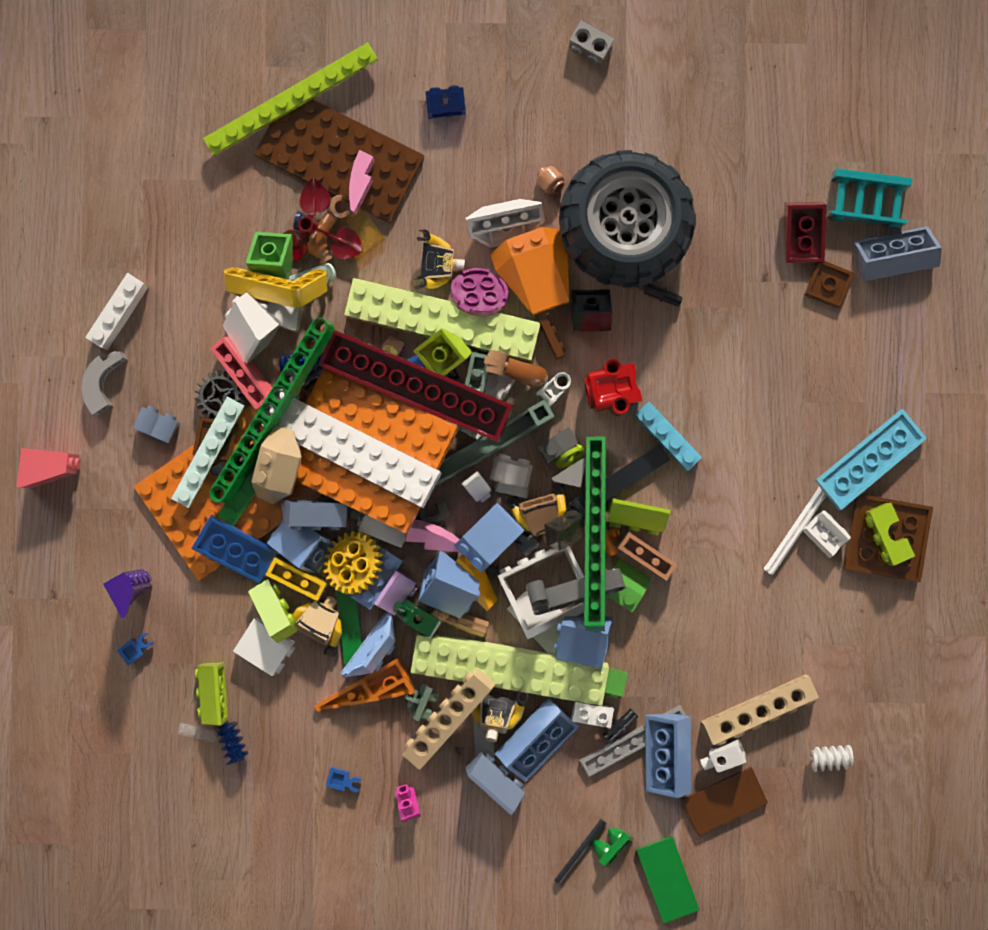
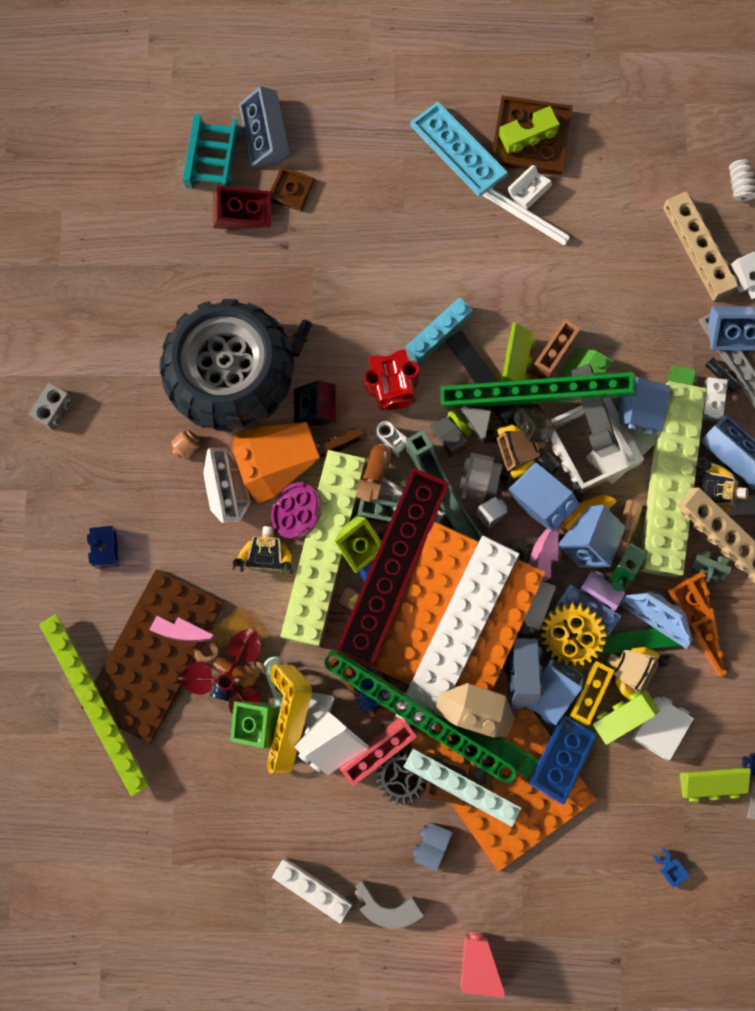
camera: 80 degrees left, 10 degrees down
dark purple wedge [103,569,152,619] -> none

